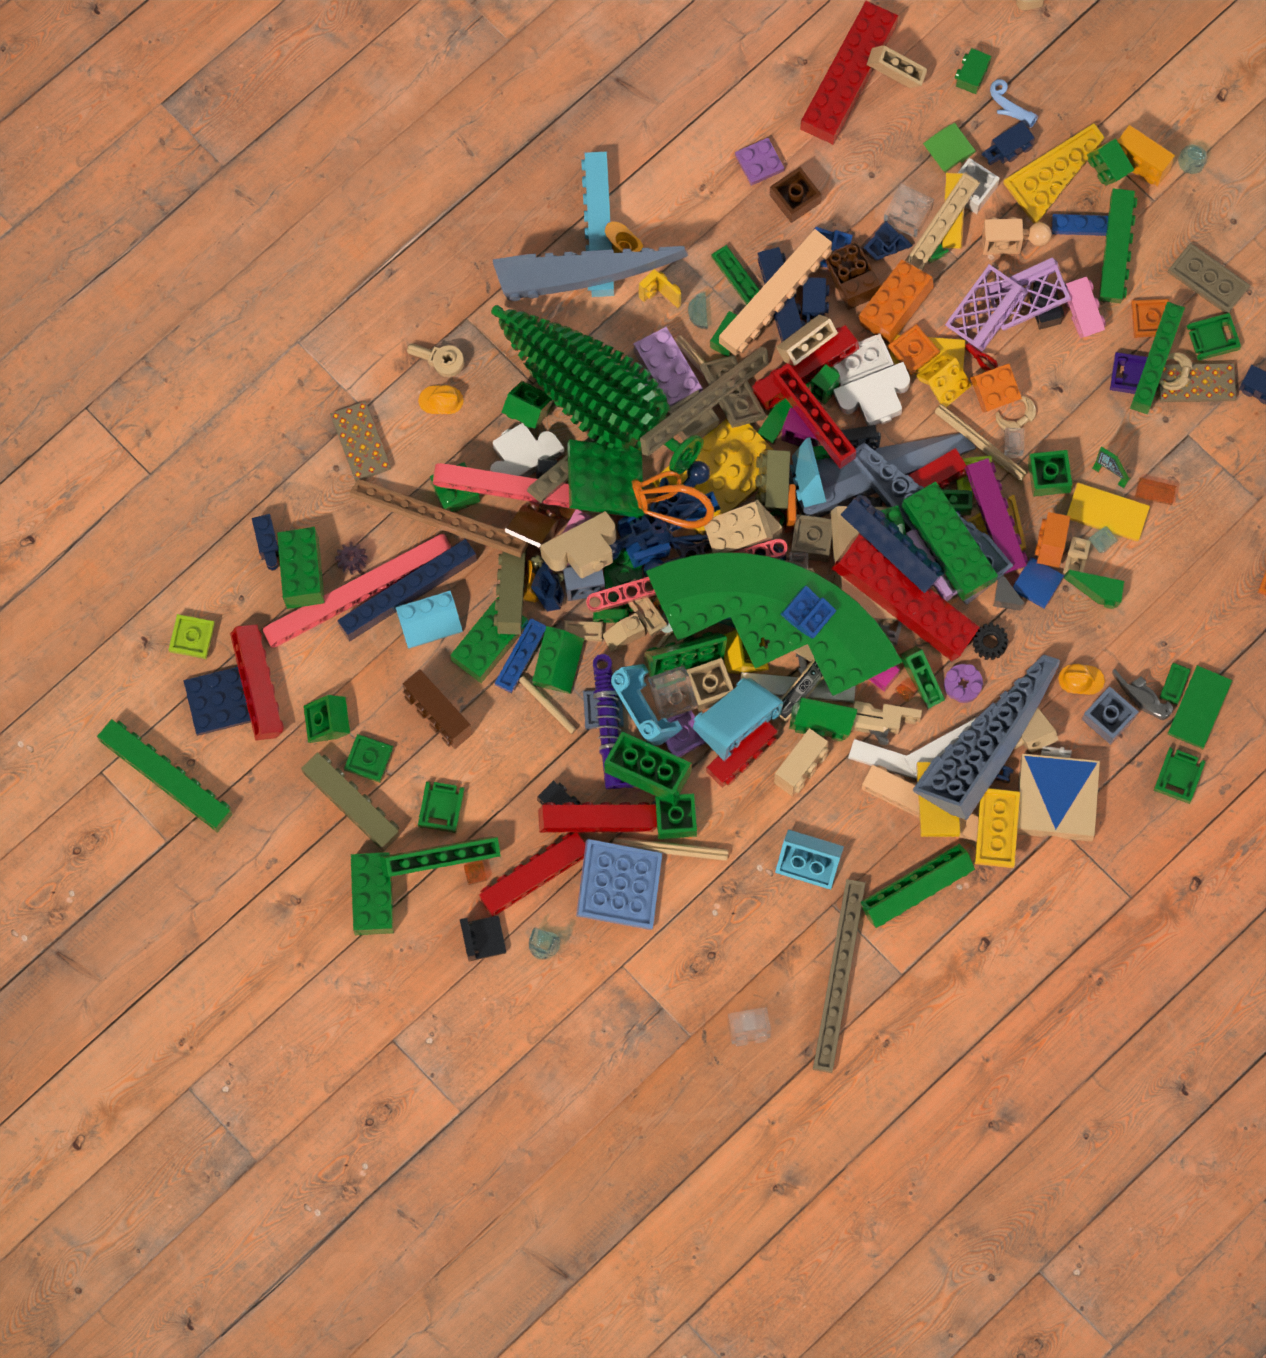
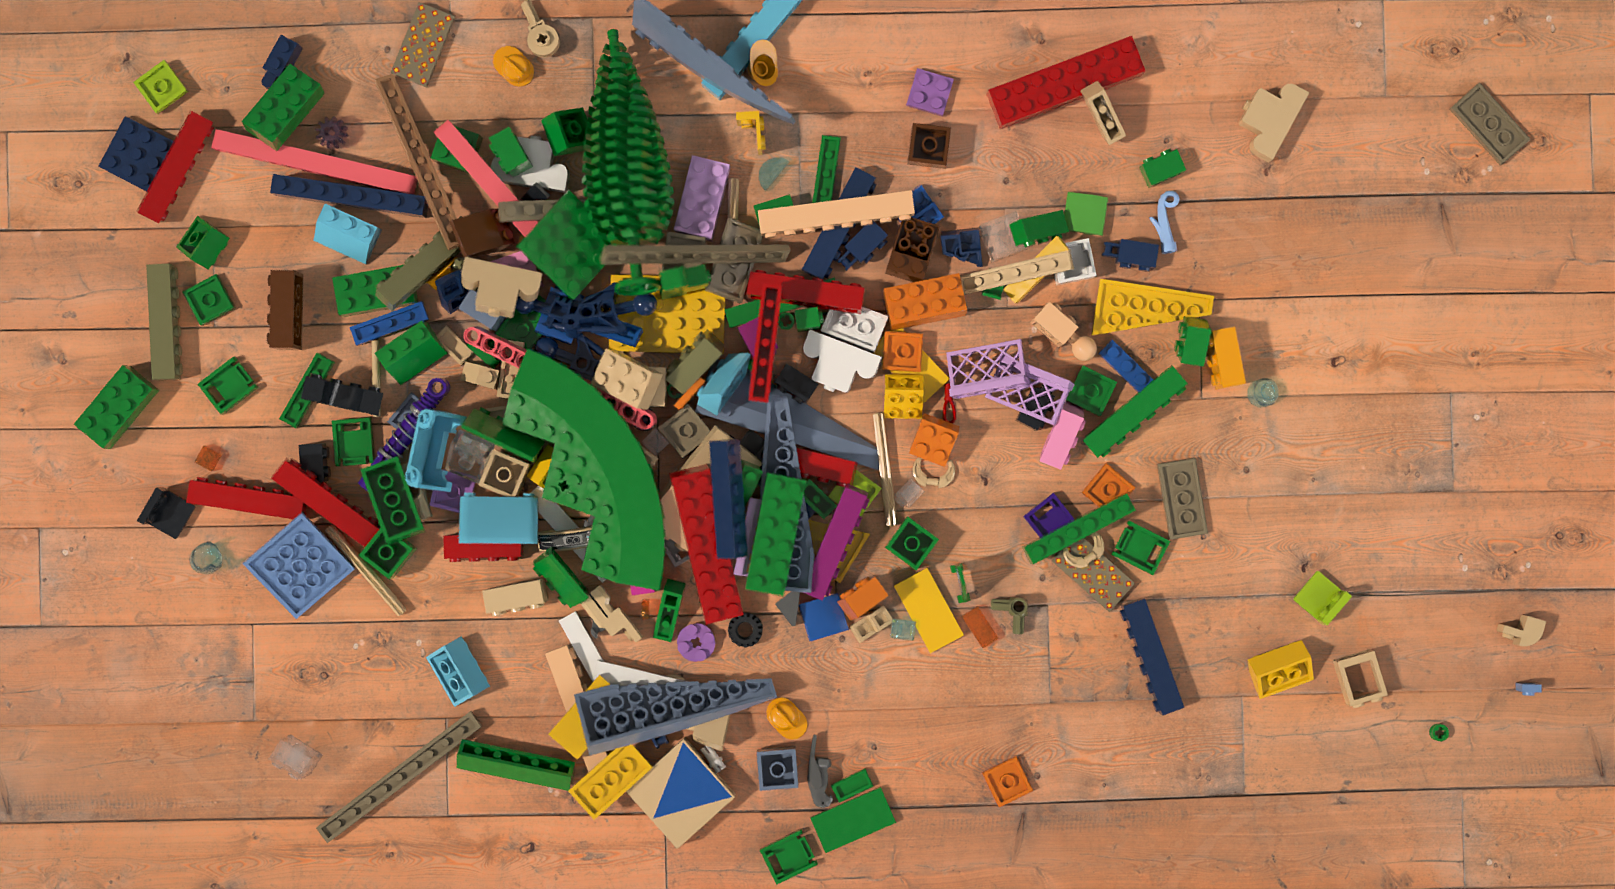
camera: 45 degrees right, 15 degrees up
green brick [97,719,232,833] -> none
green brick [380,836,501,877] -> none
orange animal [632,471,714,528] -> none
tan brick [776,315,838,366] -> none
blue slope [781,586,836,639] -> none
green slope [1064,570,1124,609] -> none
none -> green tile [279,353,335,428]
none -> black brick [301,373,383,416]
none -> green container [332,418,375,467]
none -> green brick [488,127,533,178]
none -> green brick [658,264,711,300]
none -> olive axle [991,597,1029,635]
none -> green brick [1009,210,1069,248]
none -> green plate [1066,365,1117,417]

